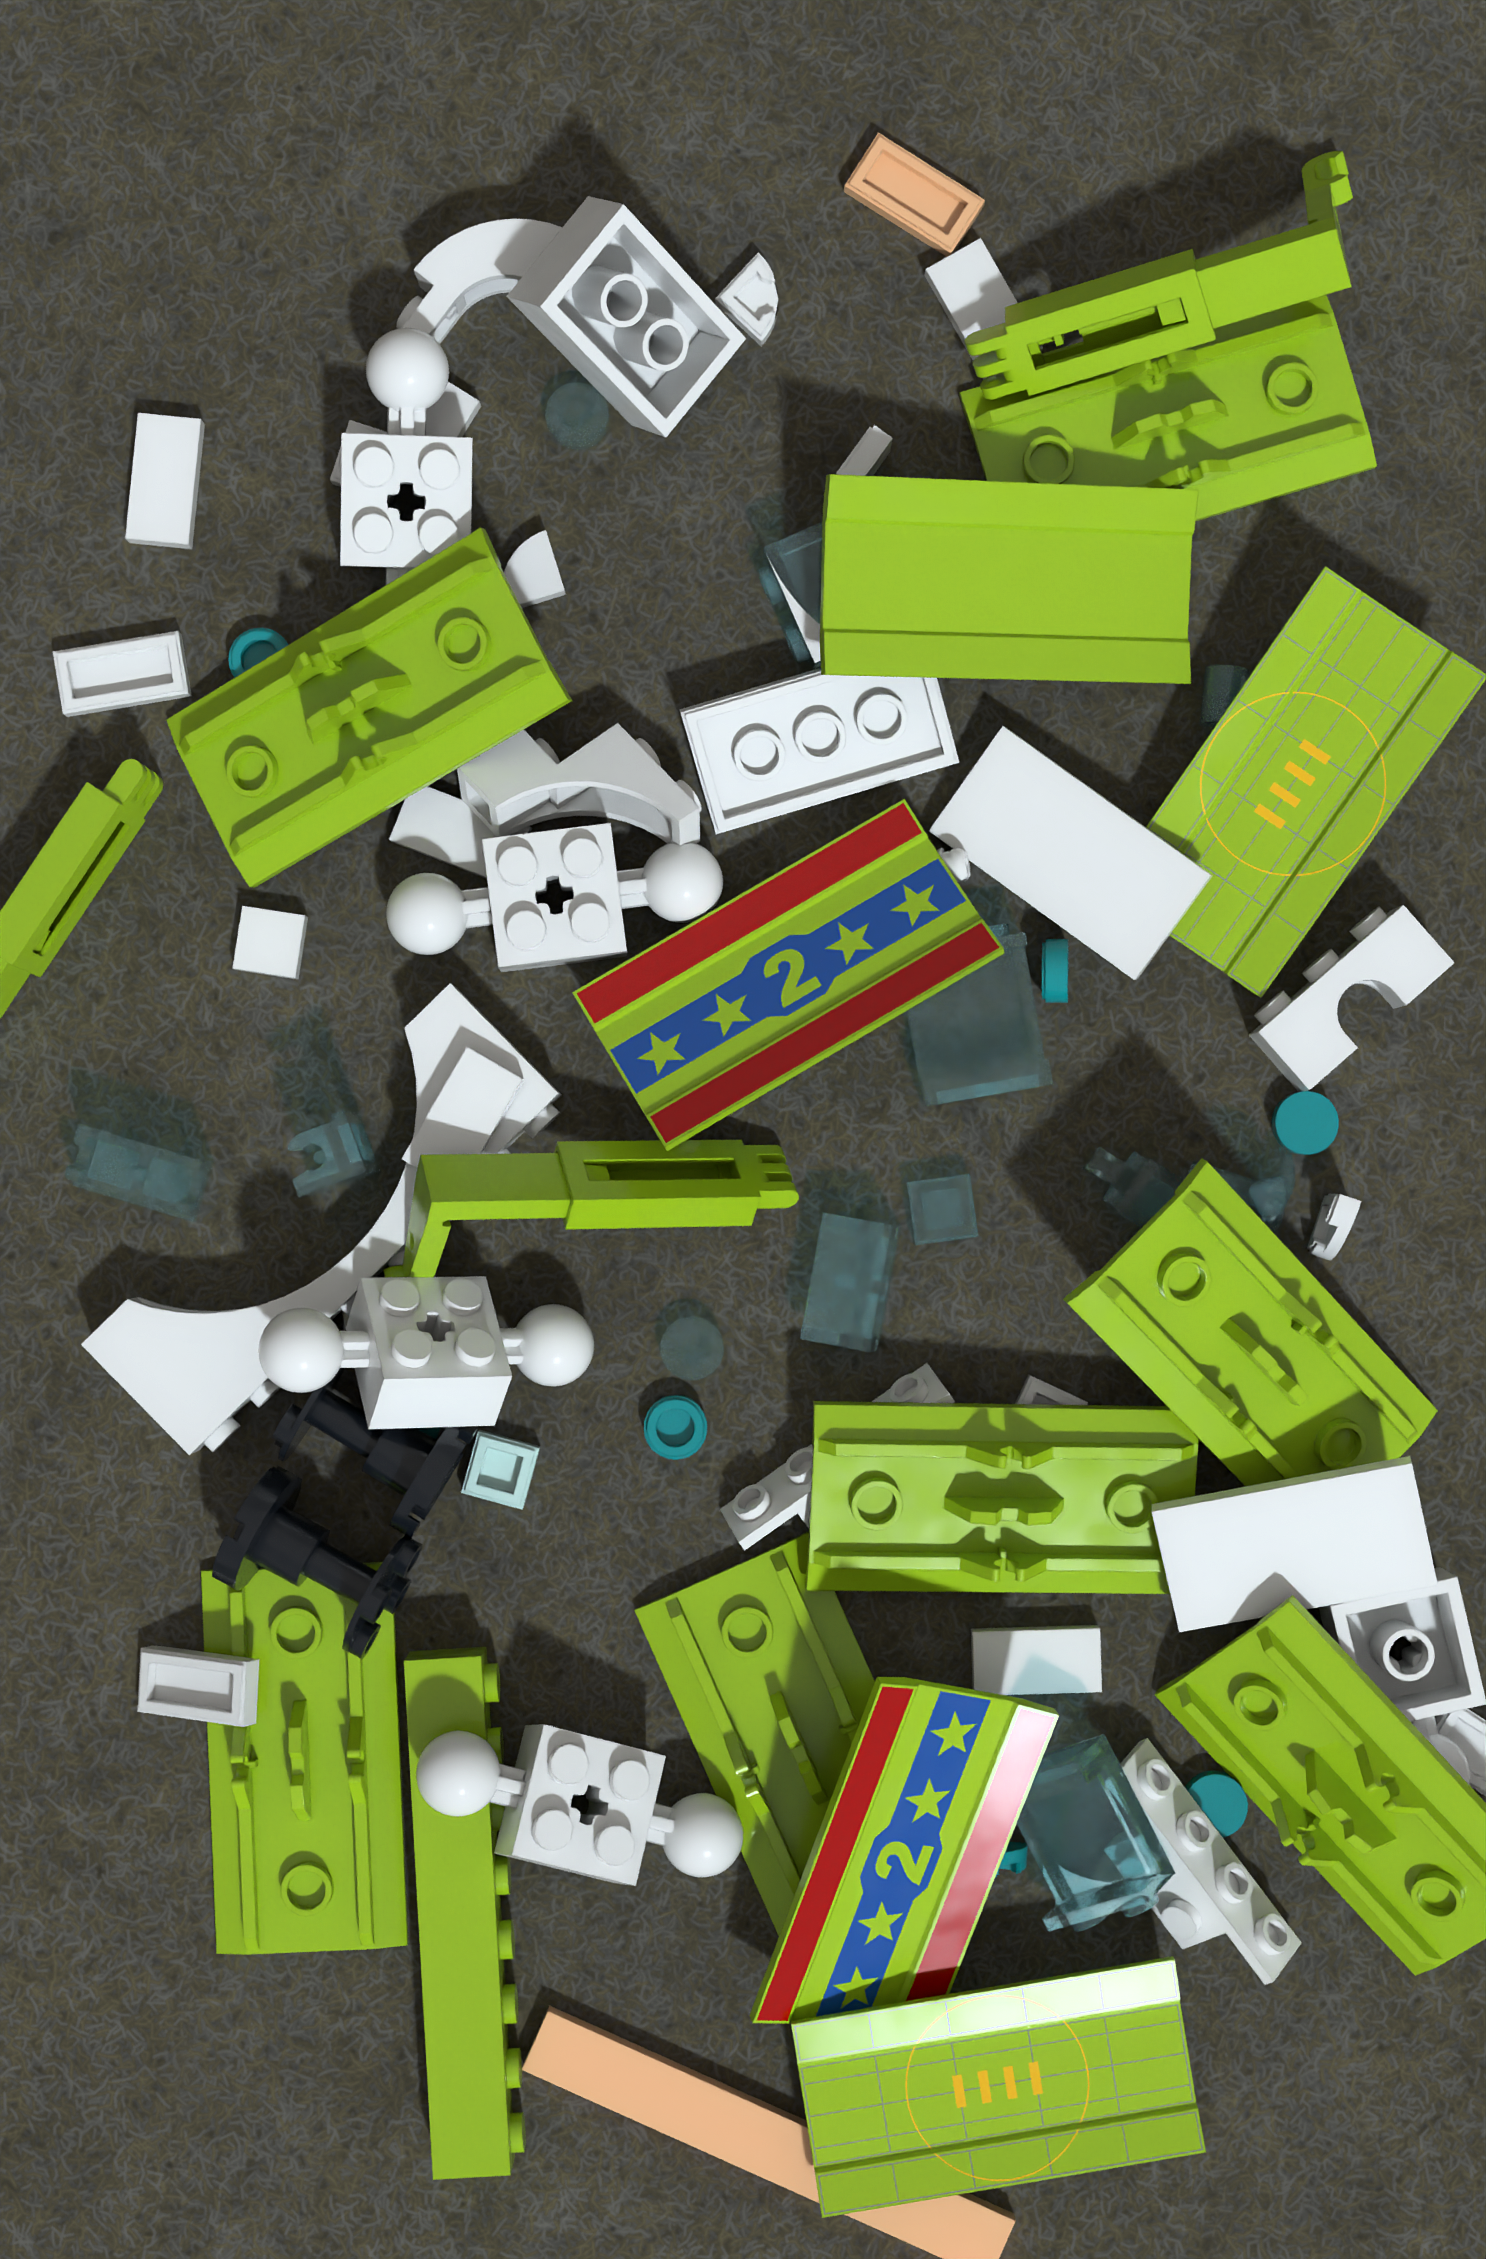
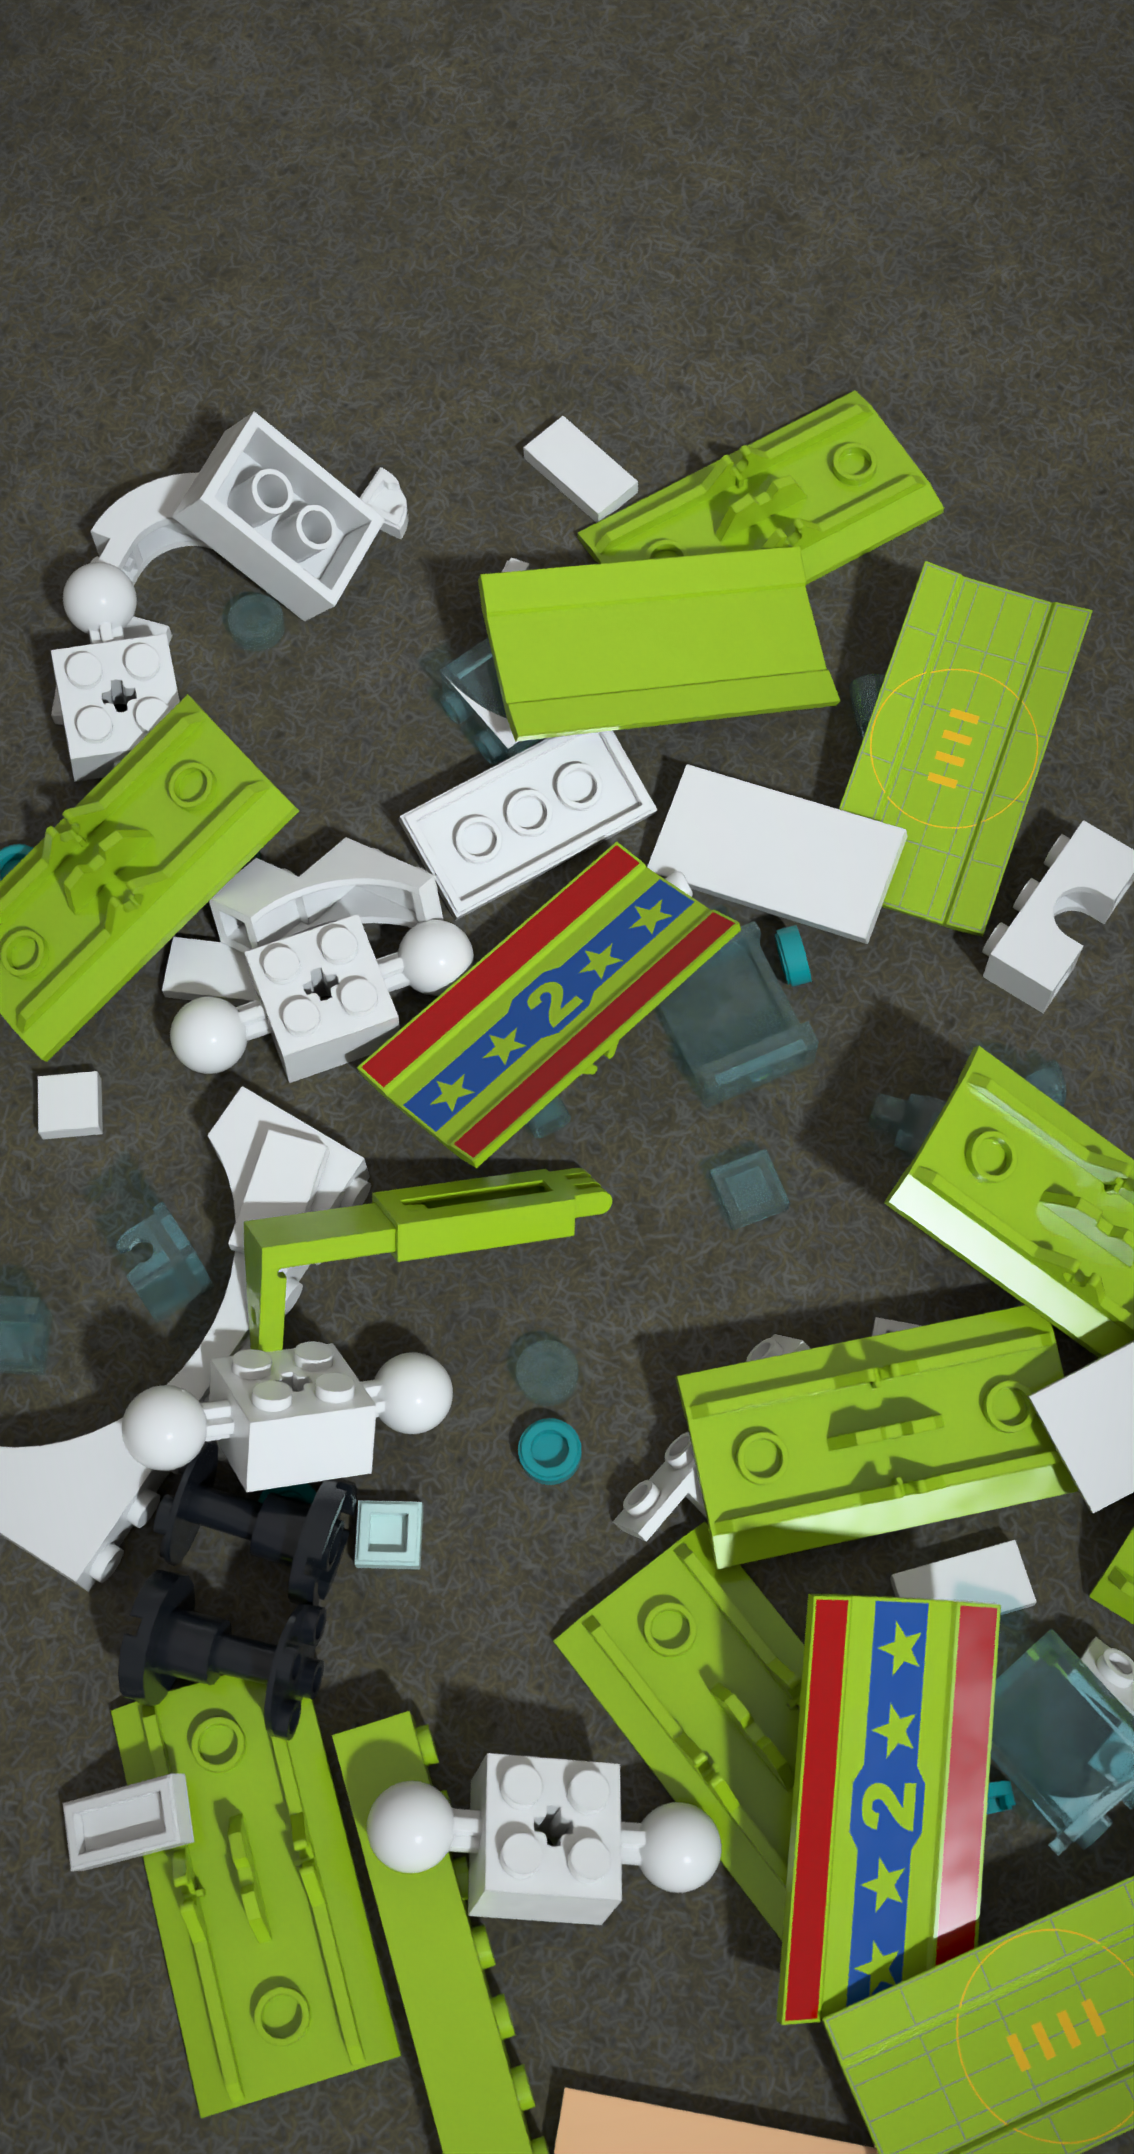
camera: 10 degrees left, 20 degrees down
white tile [504,530,566,608] -> none
clear light blue hinge [800,1212,901,1352] -> none
light nougat tile [844,133,985,257] -> none
lime hinge [964,151,1353,400] -> none
teal tile [1271,1091,1339,1155] -> none
white tile [1307,1194,1361,1260] -> none

